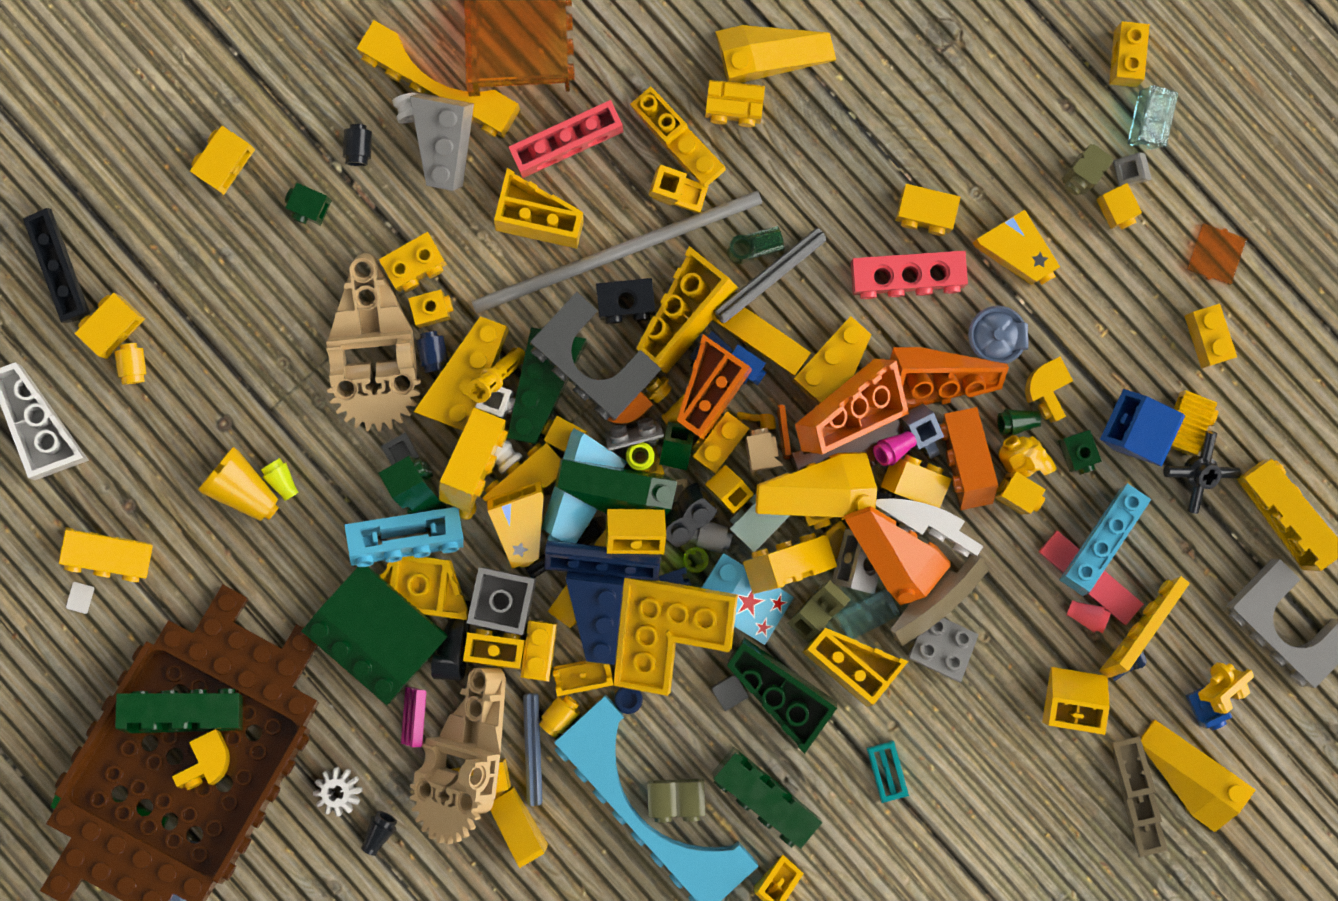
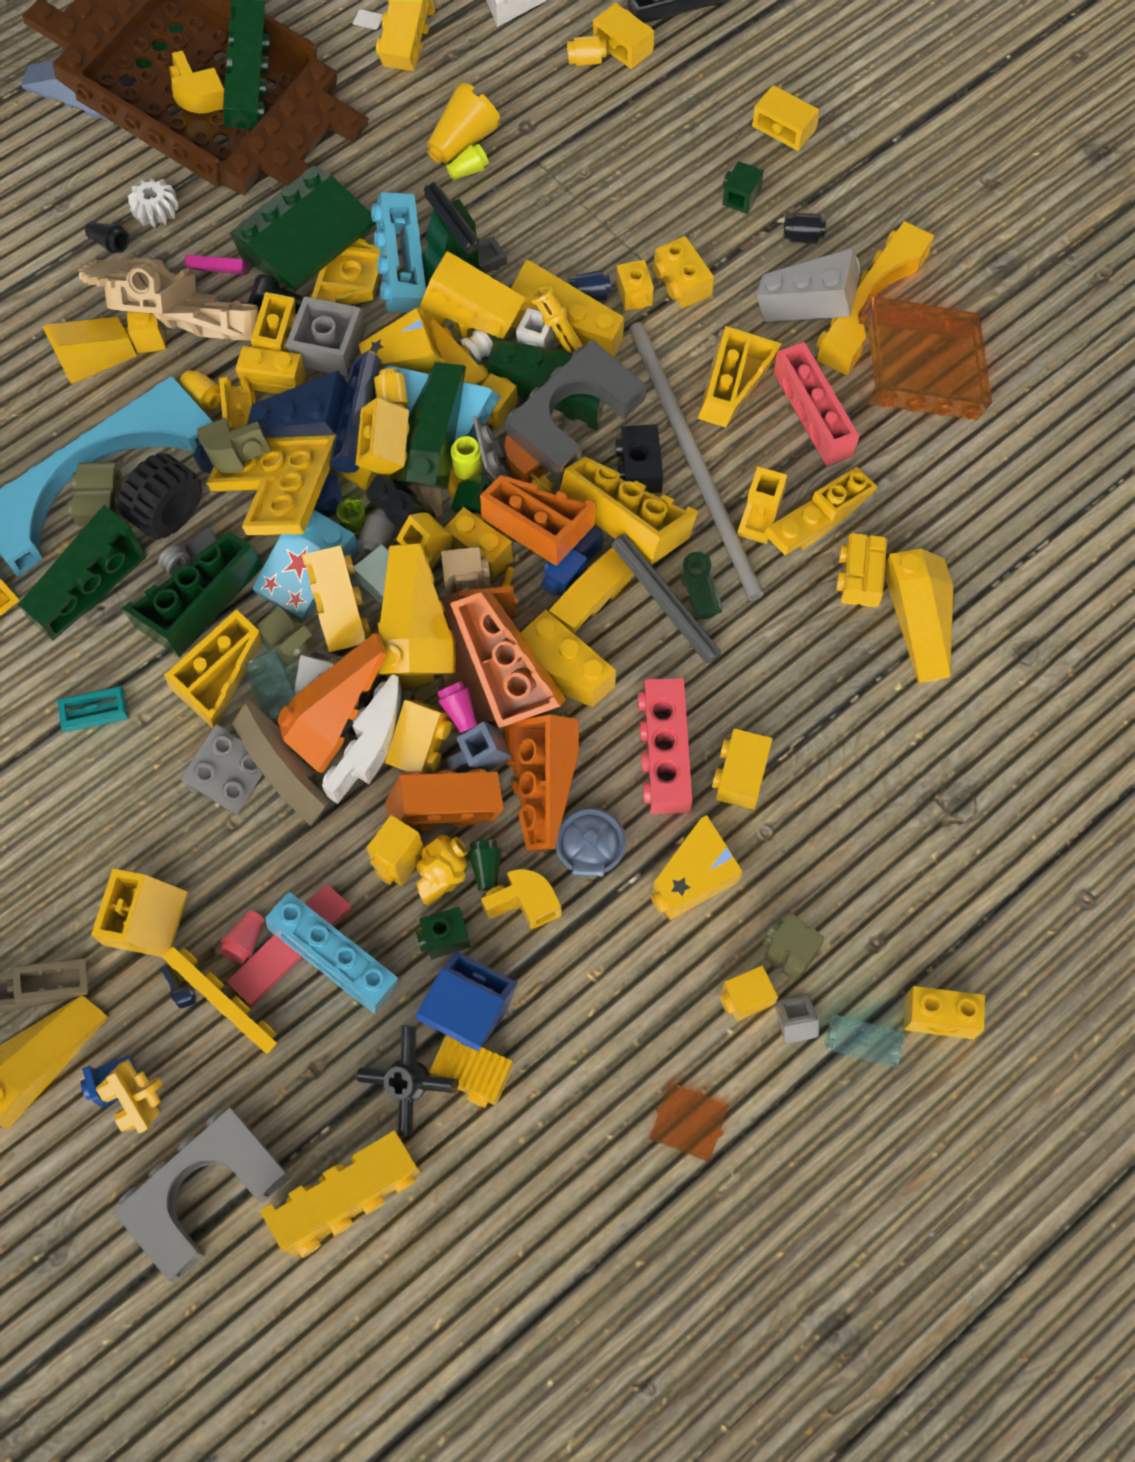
camera: 90 degrees right, 20 degrees down
tan connector [326,253,421,432] -> none
sand blue axle [523,693,542,806] -> none
yellow brick [1184,304,1237,369] -> none
none -> black tyre [118,453,203,540]
none -> light grey bush [158,544,190,576]
none -> olive brick [197,418,271,473]
none -> yellow brick [374,368,409,409]
none -> black axle [424,182,480,254]

